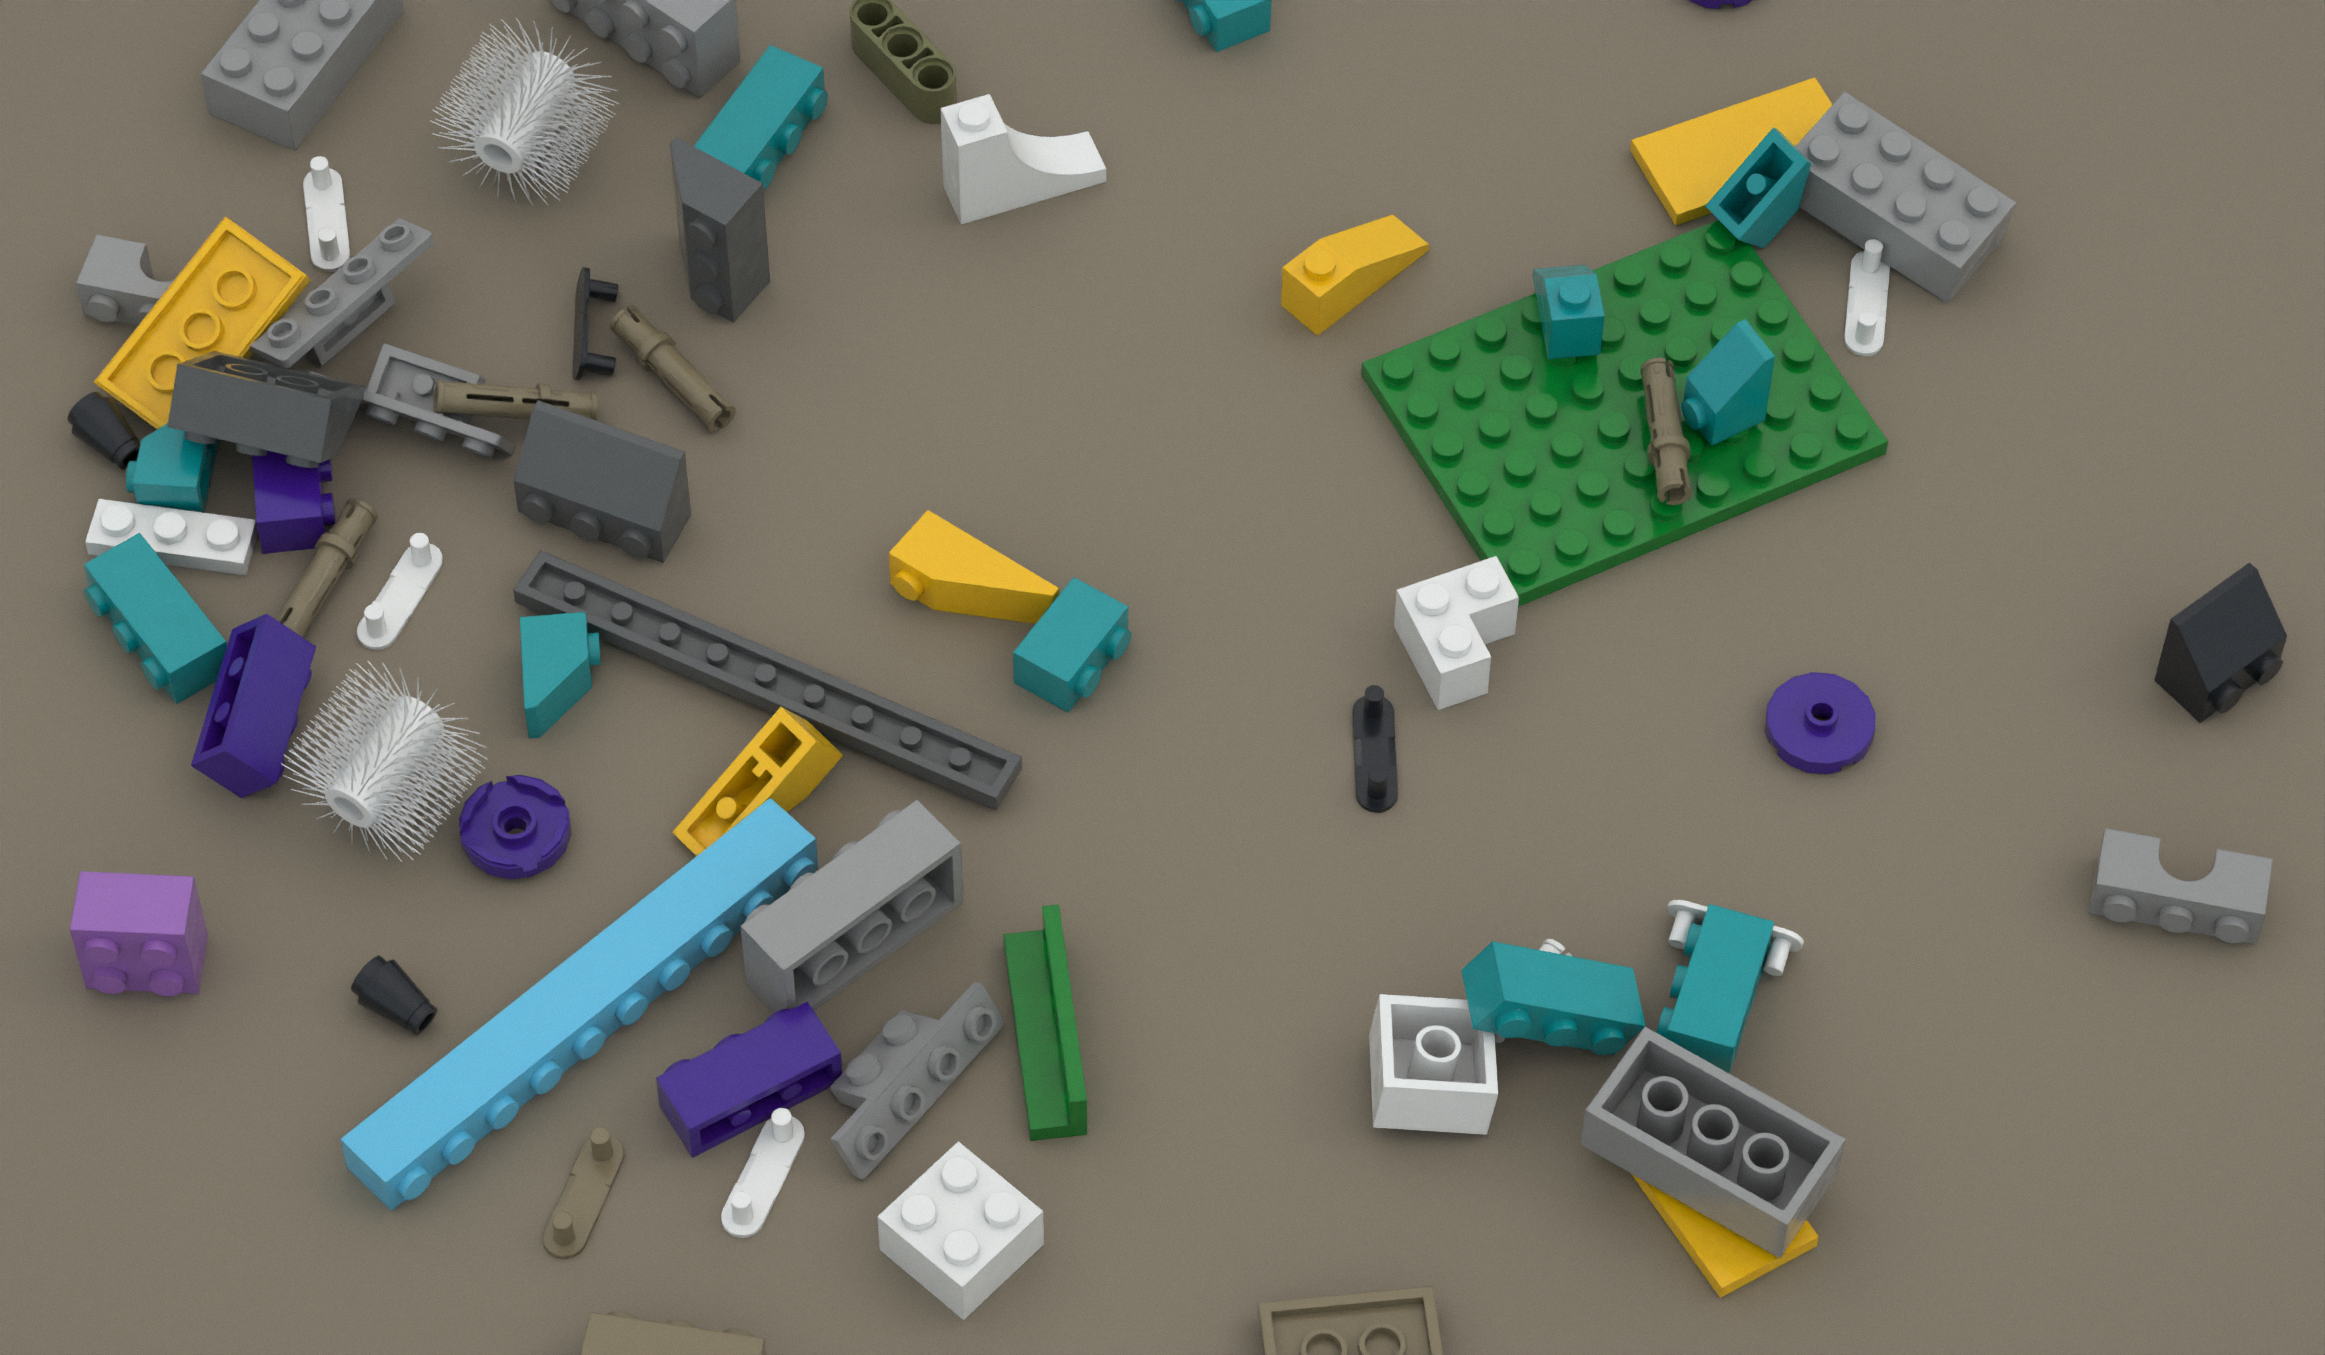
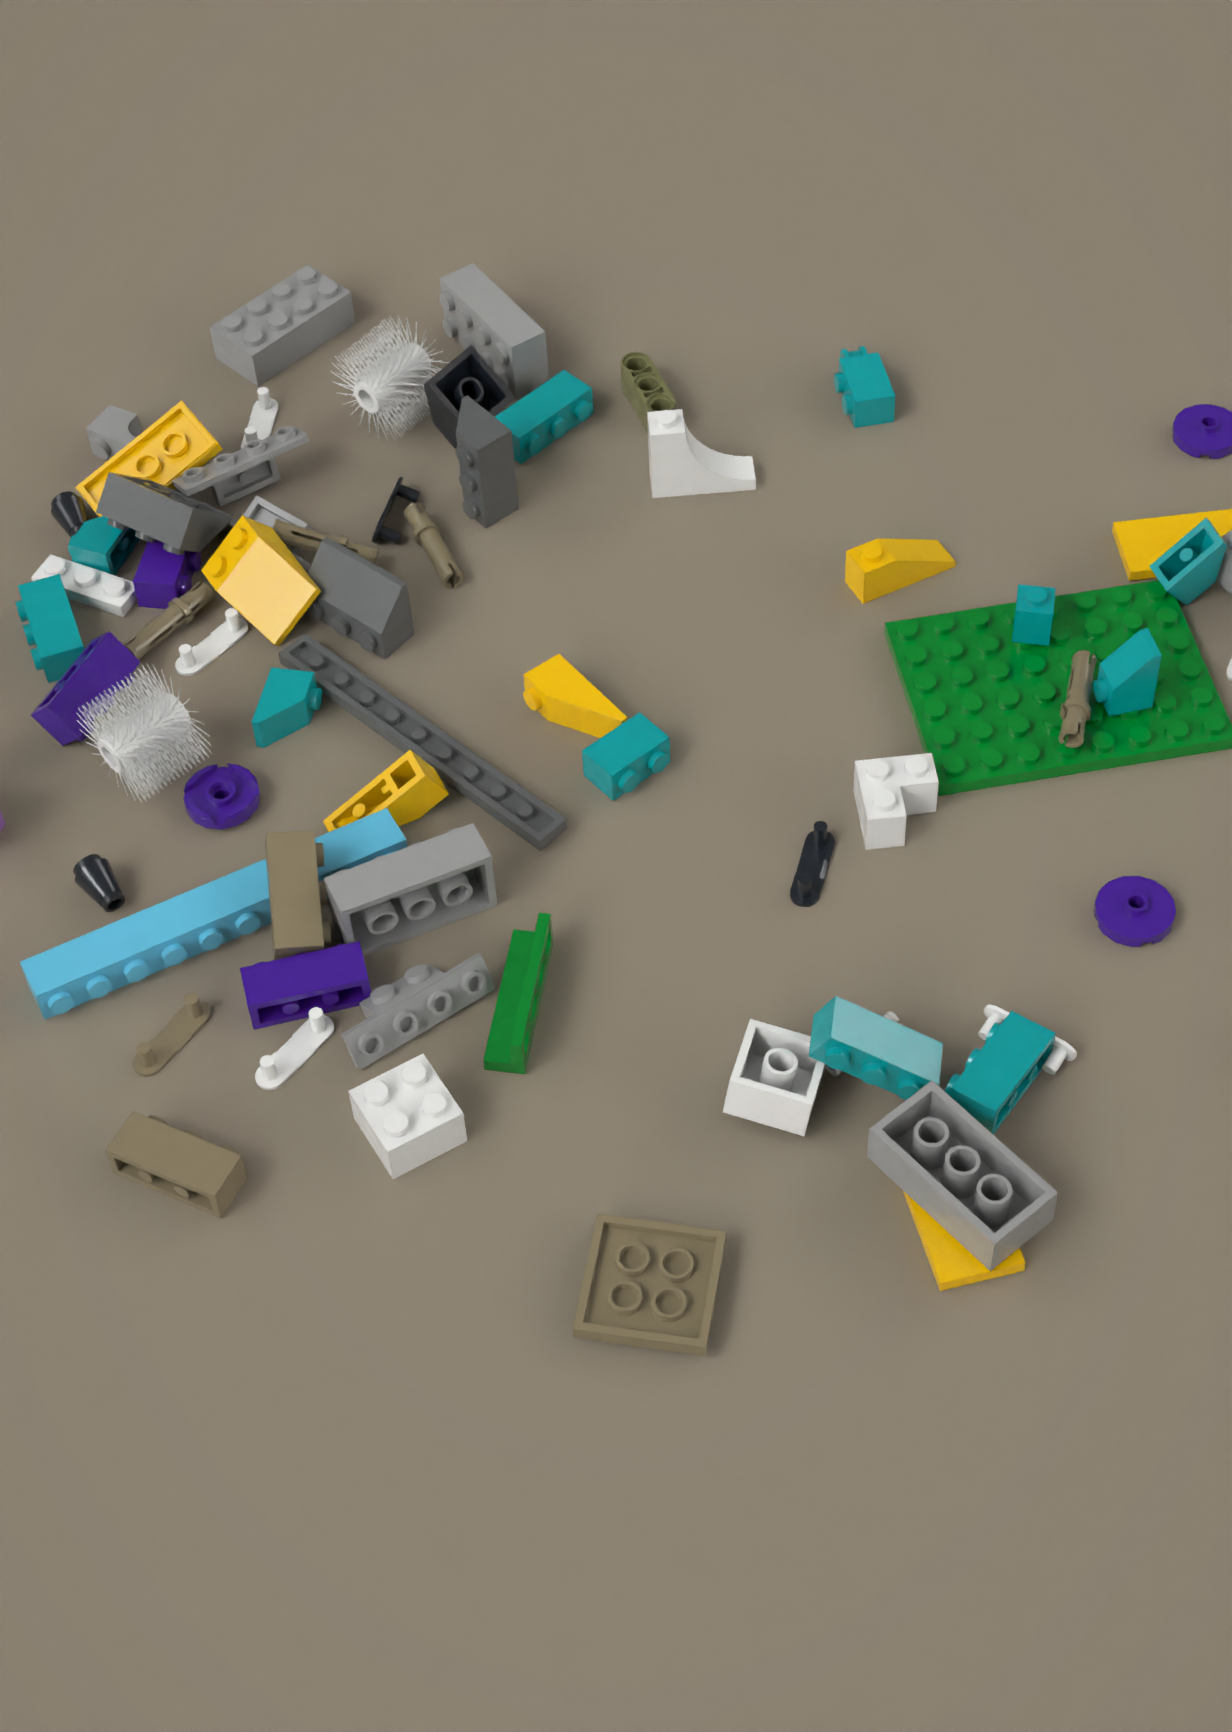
camera: 20 degrees right, 5 degrees down
none -> yellow slope [201,515,321,646]
none -> dark tan brick [265,830,331,960]
none -> black slope [424,345,515,449]

